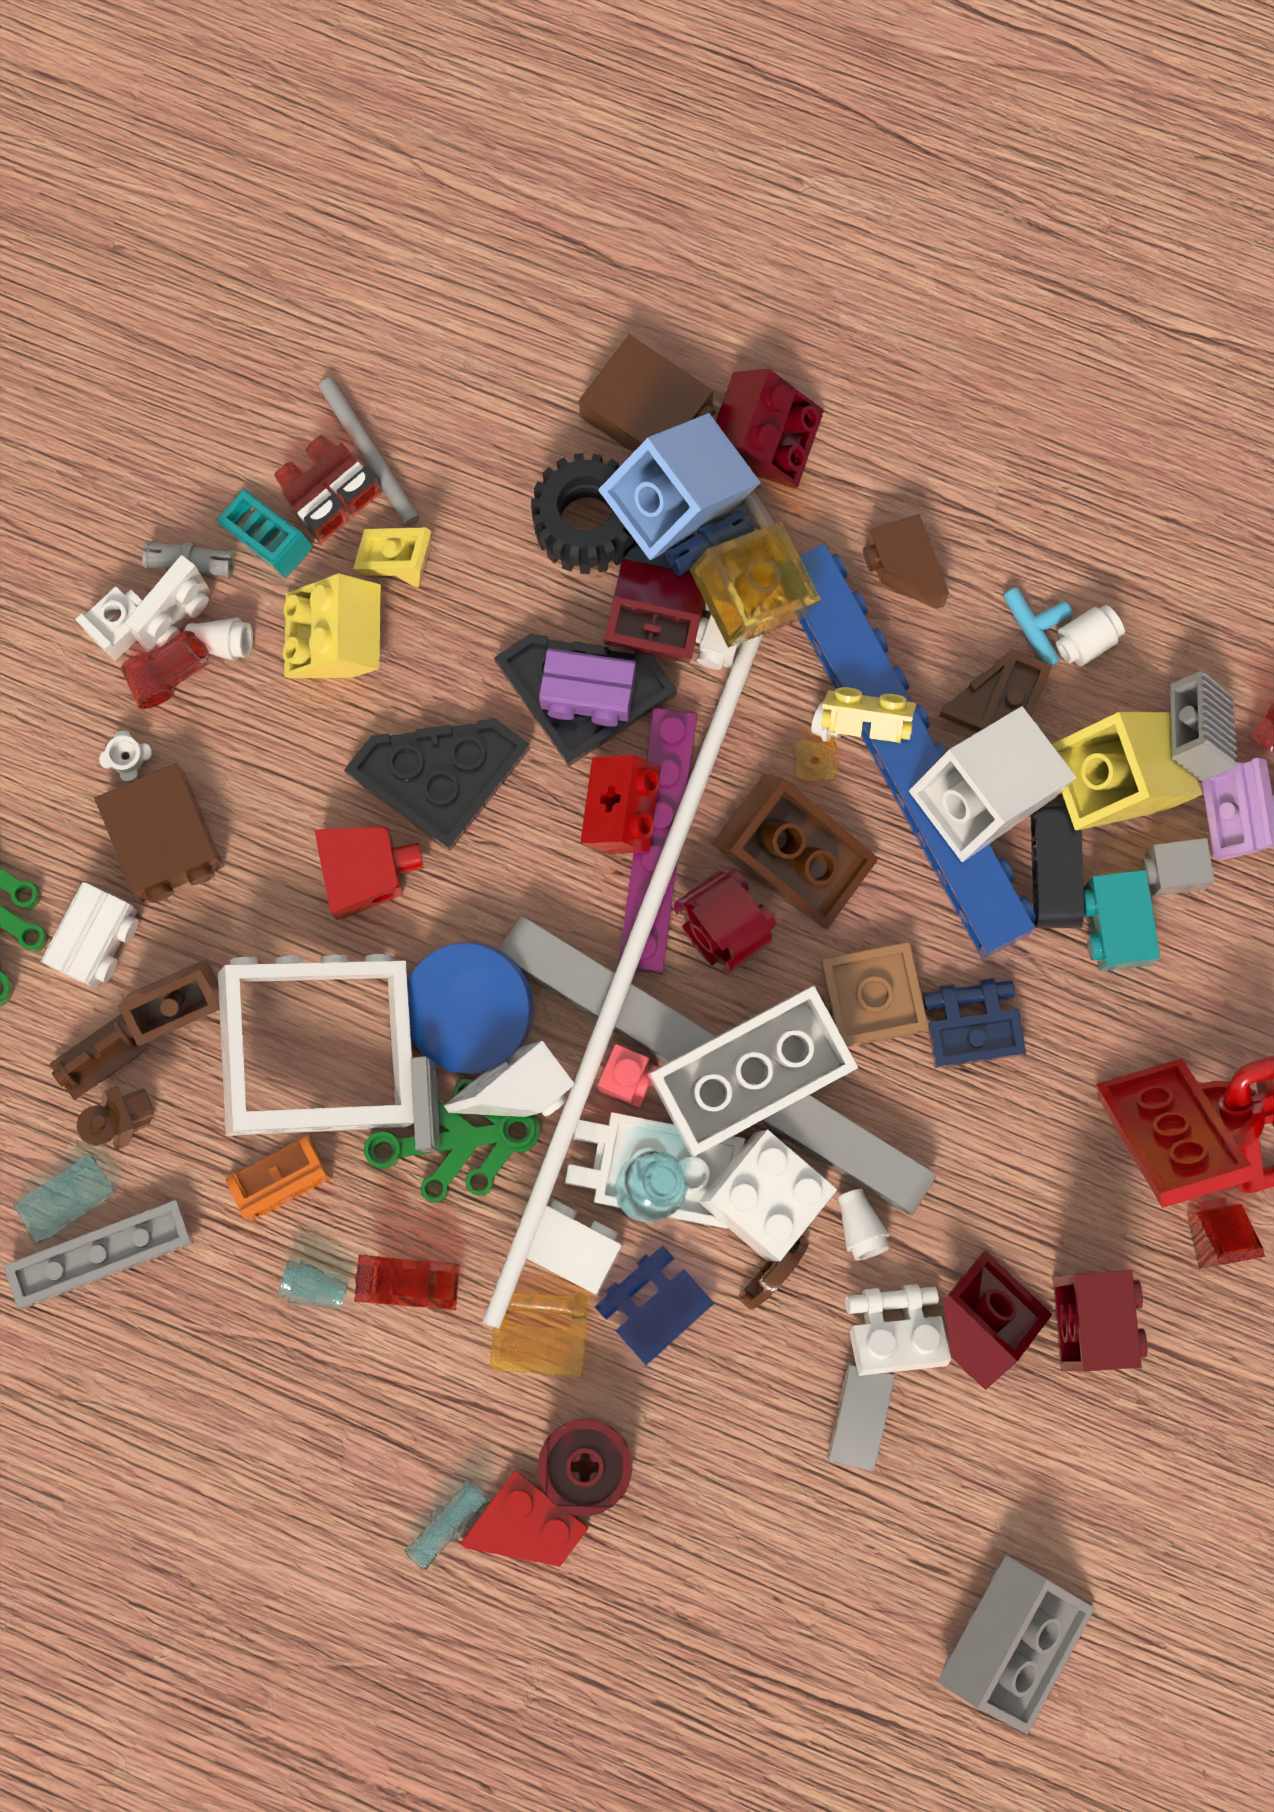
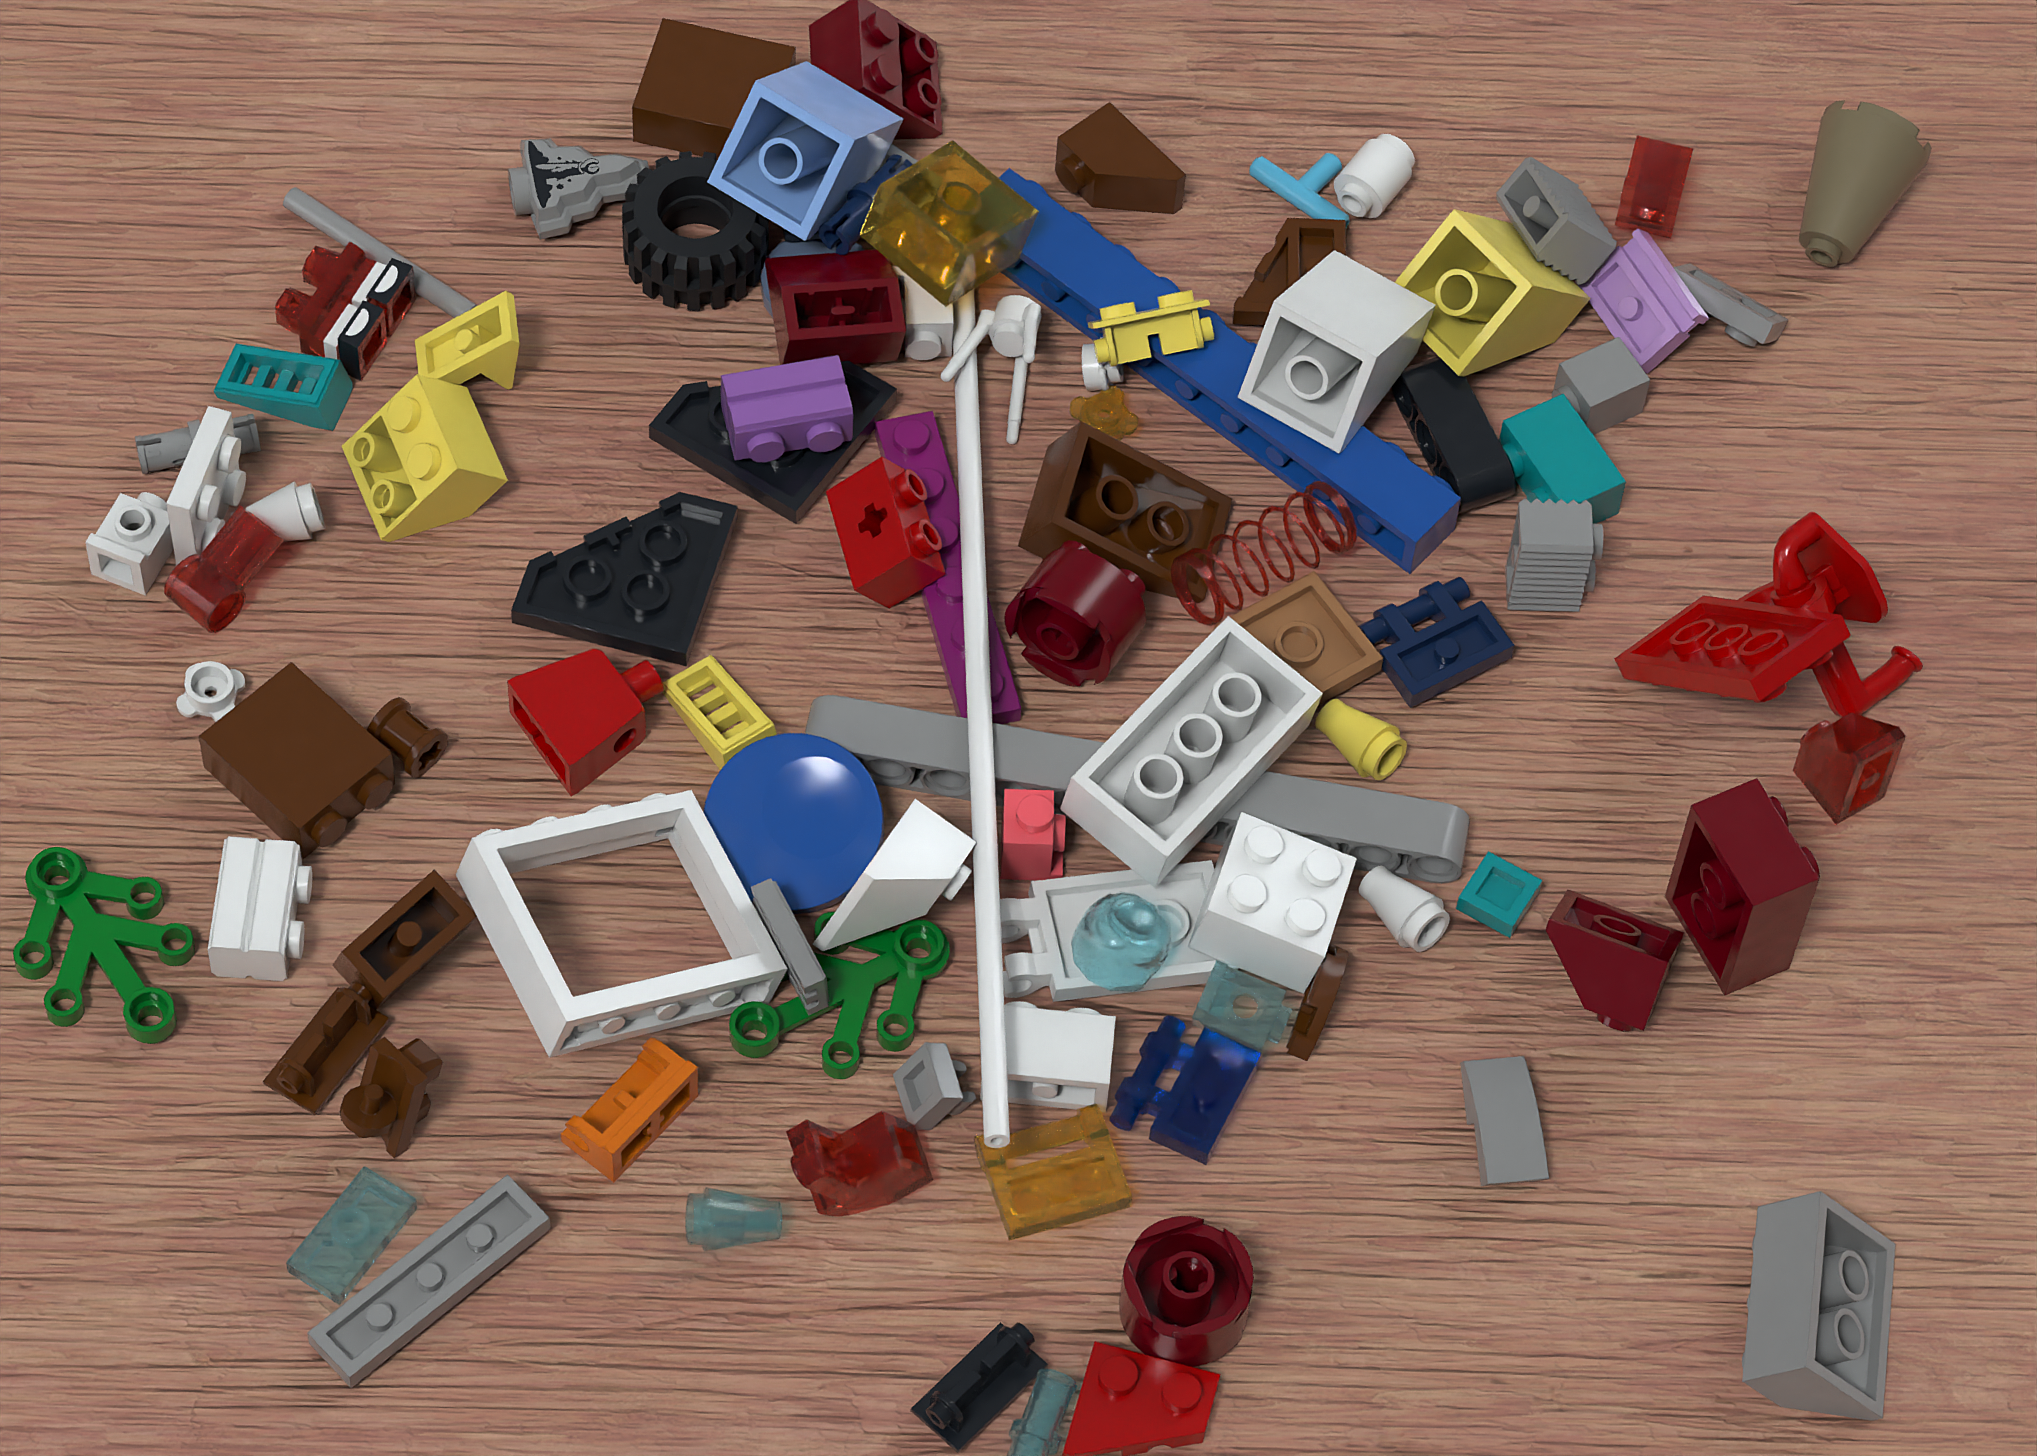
camera: 30 degrees left, 20 degrees down
white plate [845,1284,951,1376] -> none
none -> reddish brown bush [367,697,448,778]
none -> light grey rock [508,138,649,240]
none -> light yellow slope [662,655,777,770]
none -> light grey tile [893,1042,976,1130]
none -> black hinge [911,1322,1048,1453]
none -> white plant [941,295,1042,445]
none -> clear red piece [1171,481,1357,626]
none -> clear light blue brick [1191,960,1293,1054]
none -> light yellow cone [1315,698,1407,780]
none -> teal plate [1456,851,1542,938]
none -> light grey brick [1505,498,1603,612]

